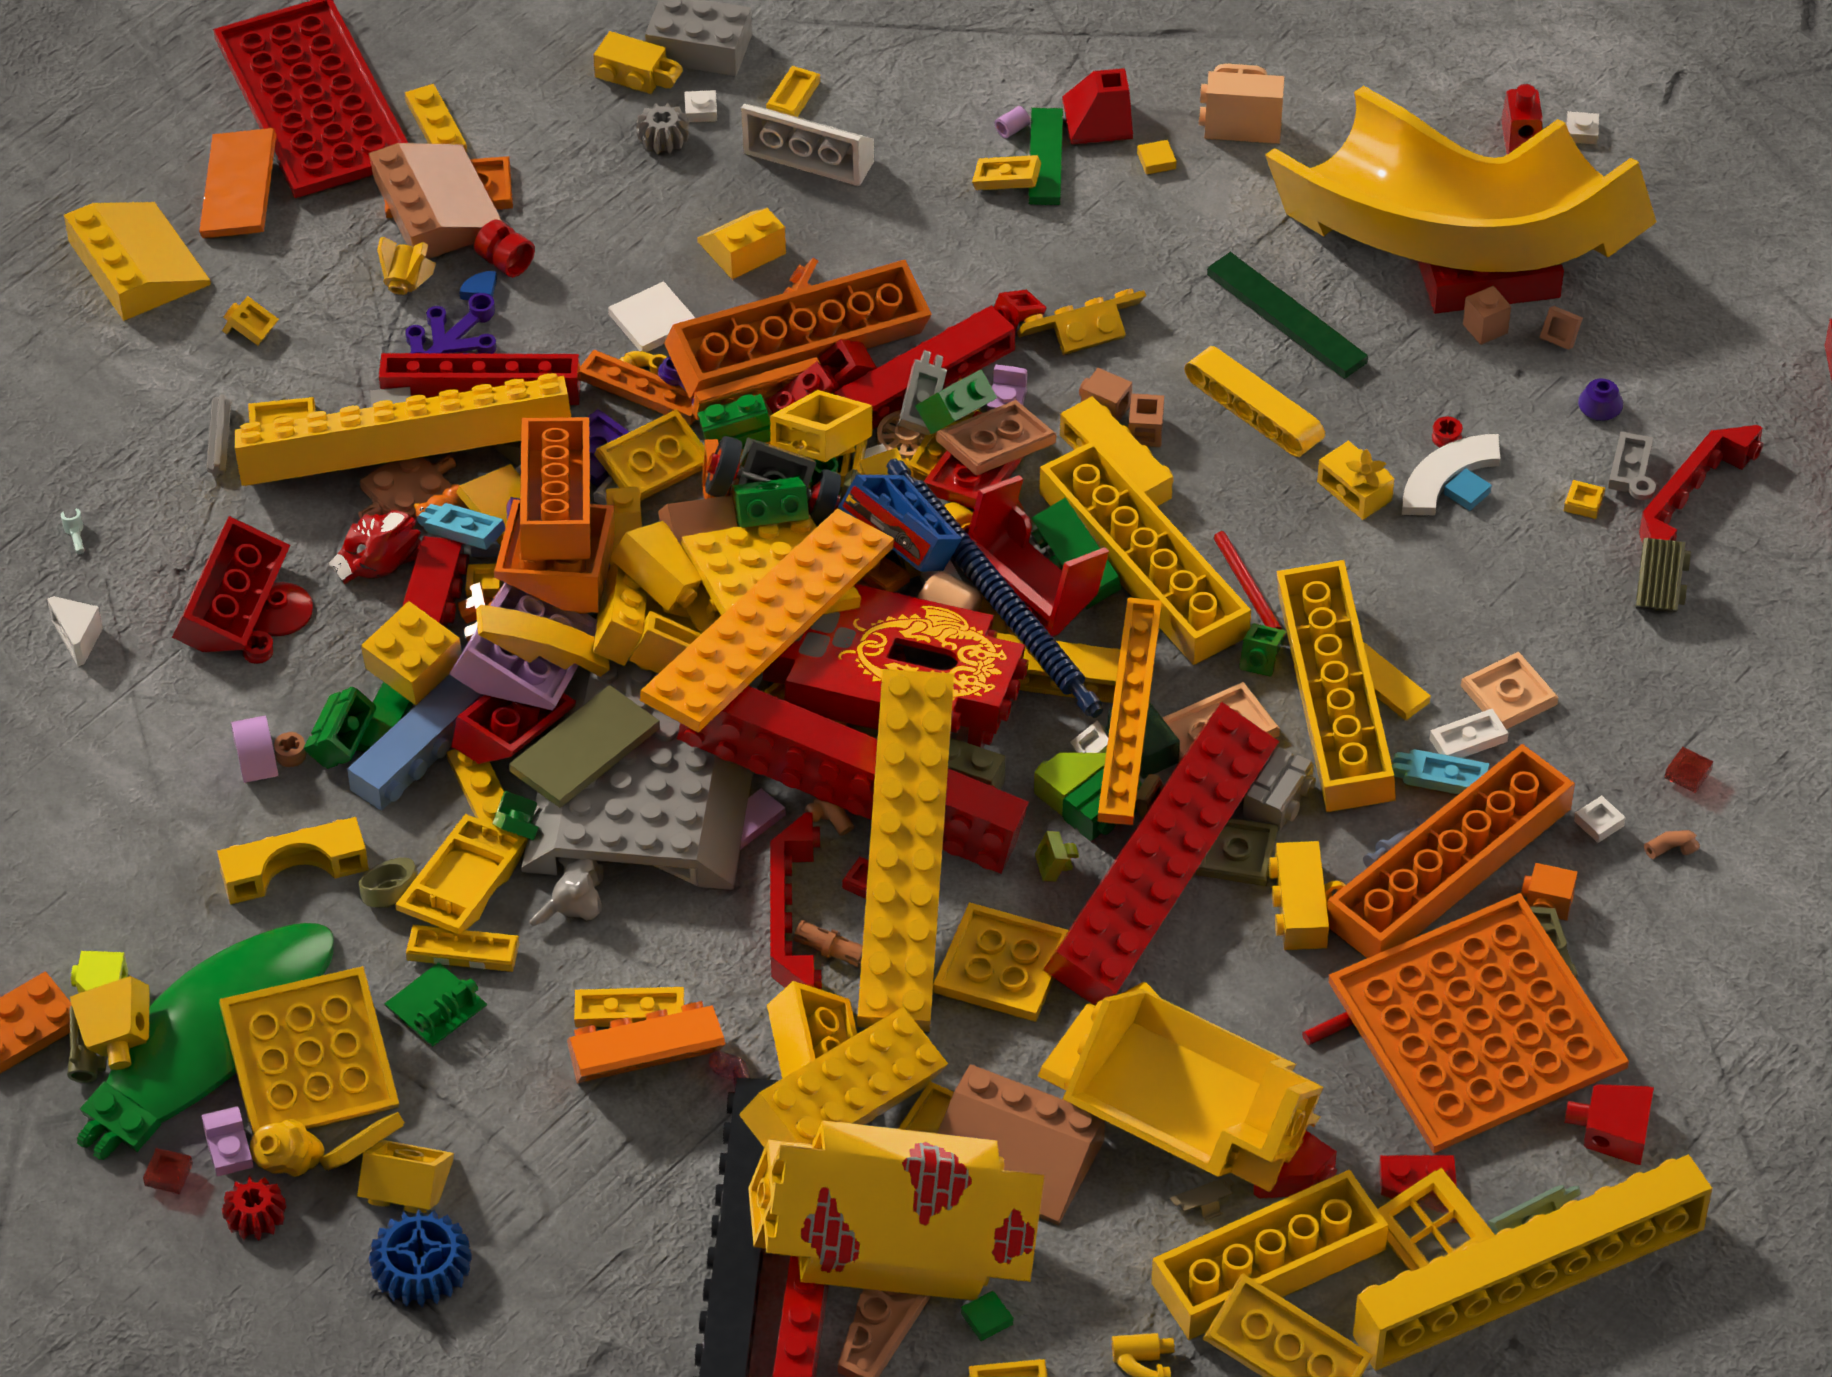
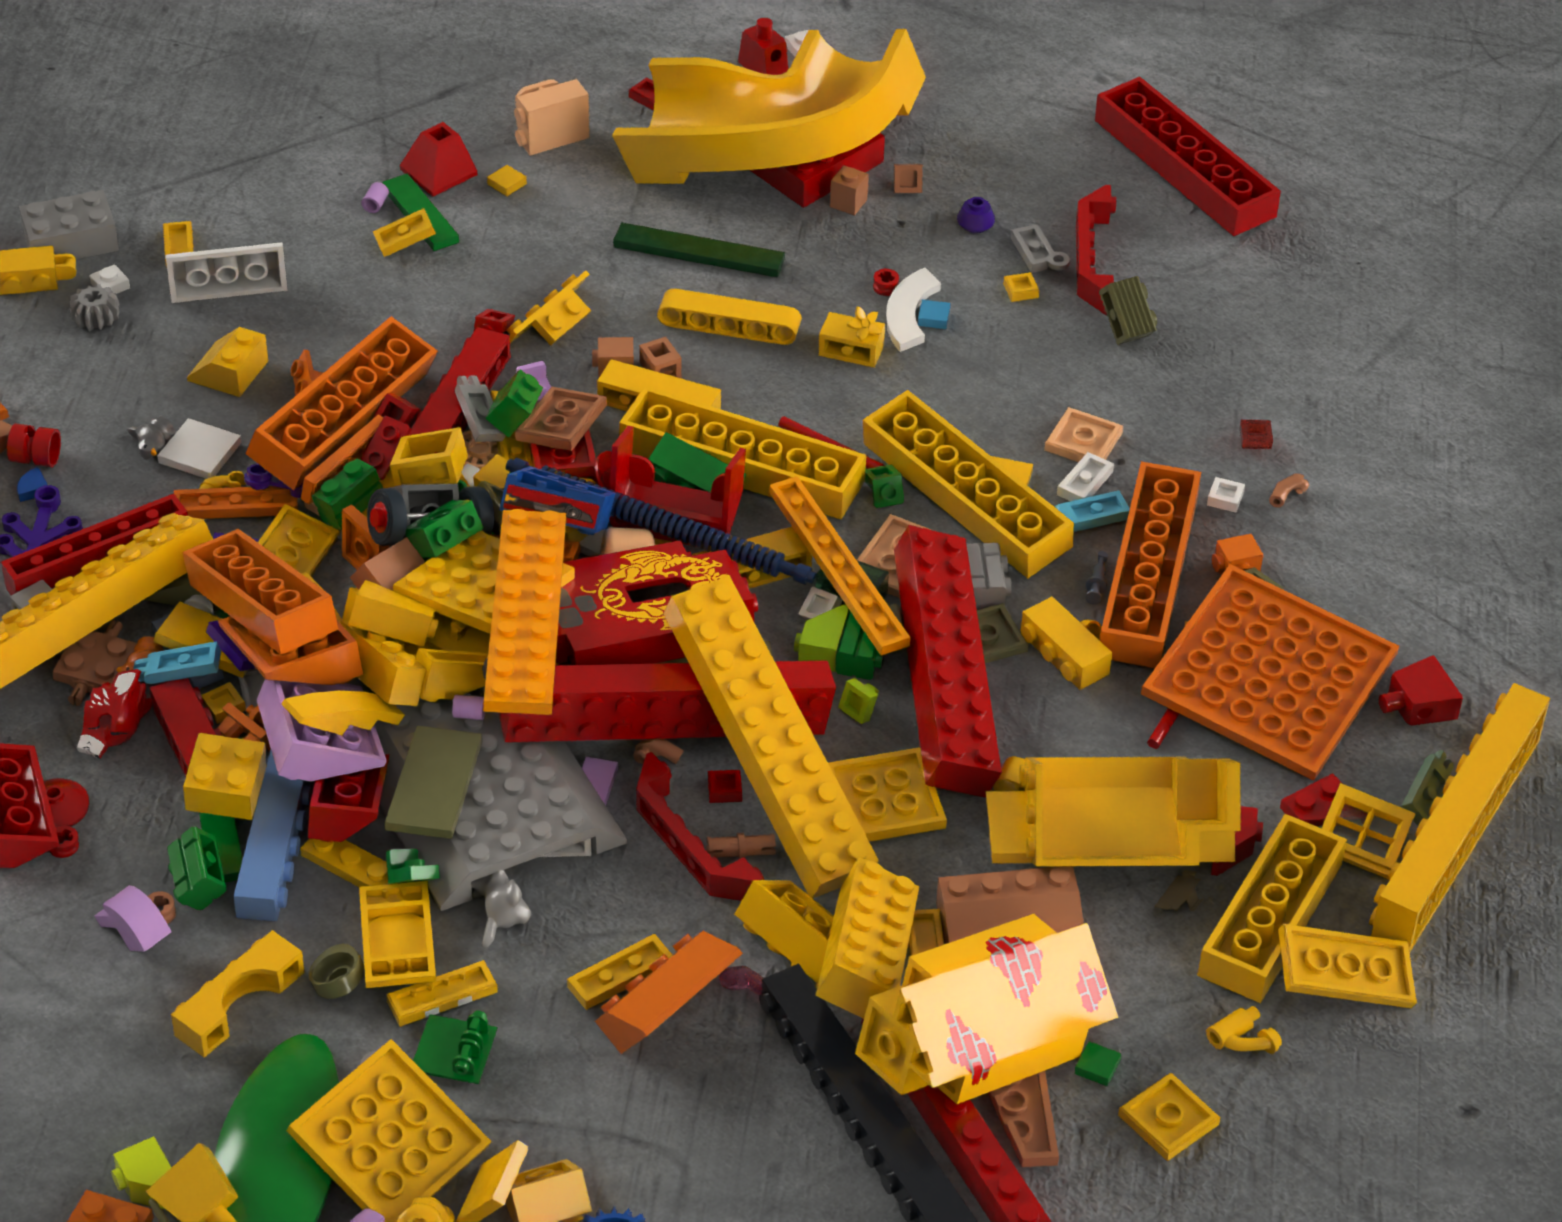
camera: 35 degrees left, 5 degrees down
none -> flat silver animal [128,415,175,460]

